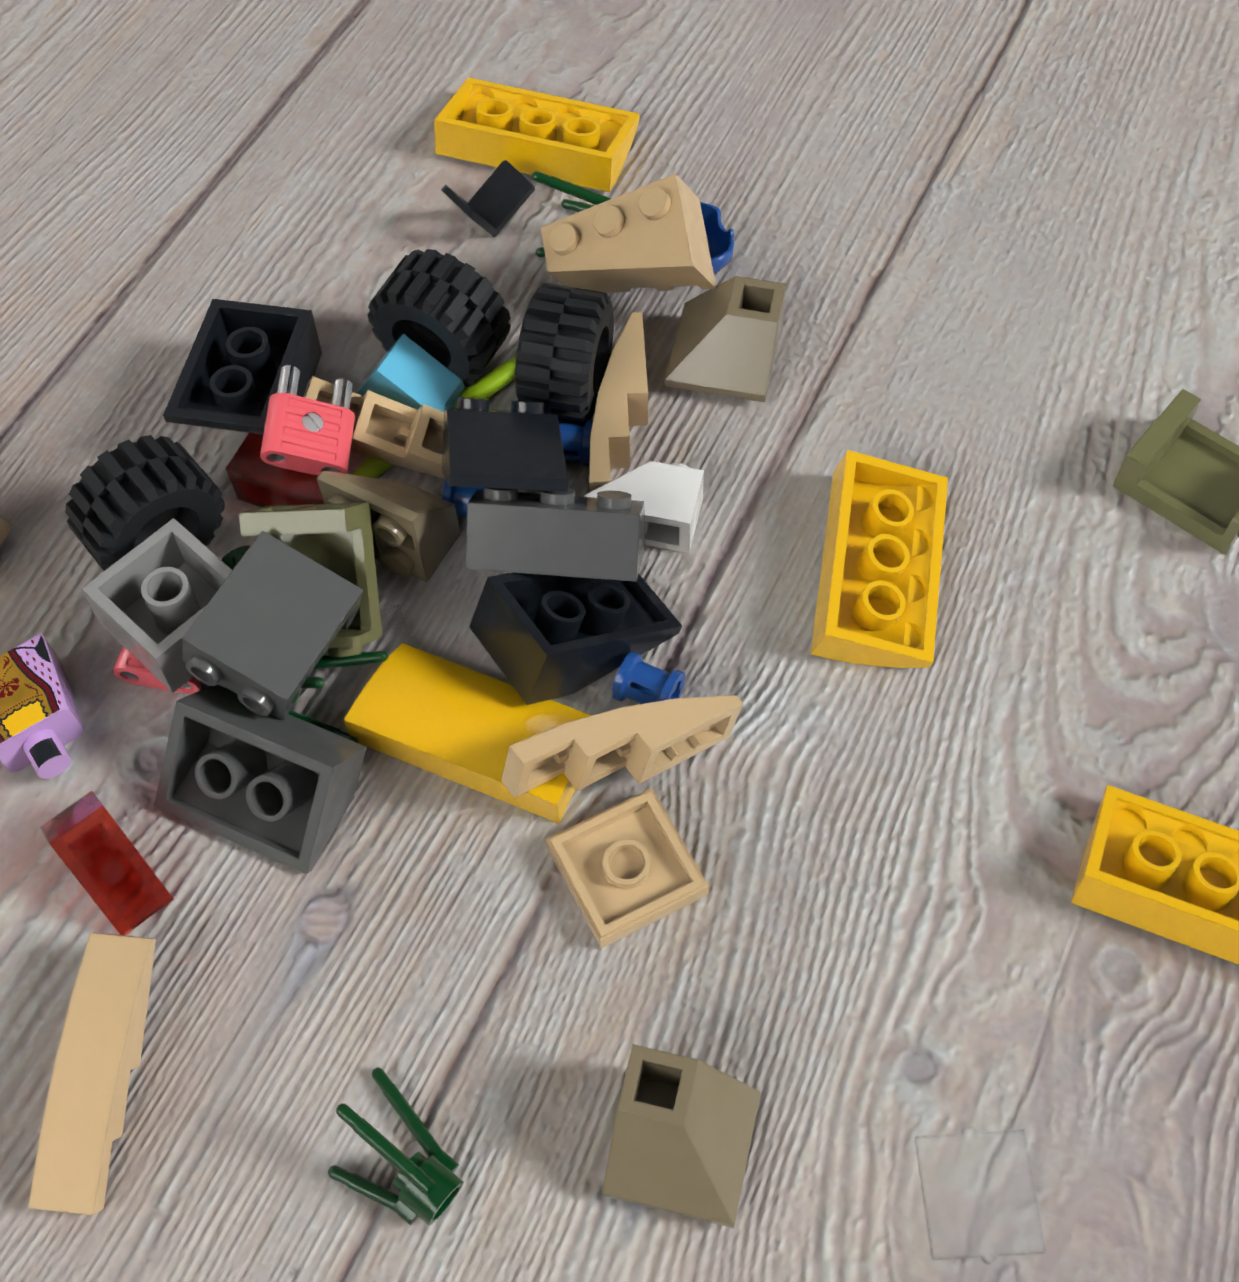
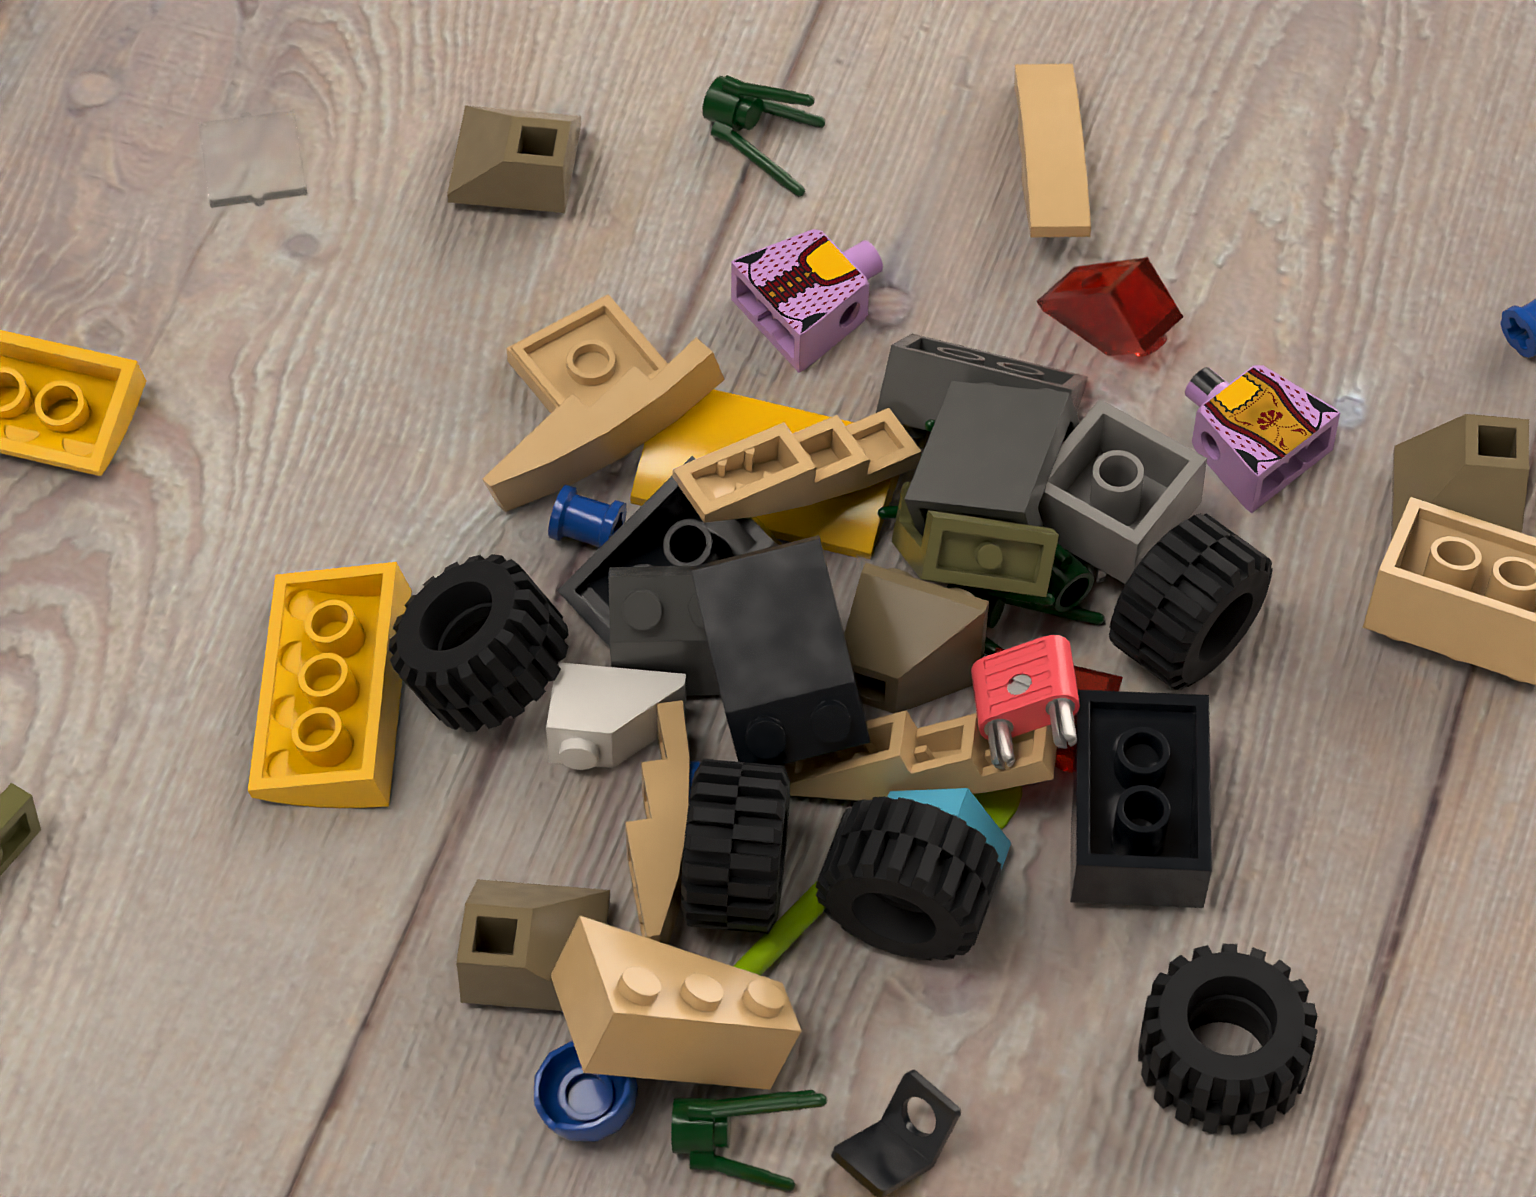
camera: 170 degrees right, 5 degrees down
none -> black tyre [389,554,569,732]
none -> tan slope [672,408,922,523]
none -> lavender torso [731,229,883,373]
none -> black tyre [1138,943,1318,1135]

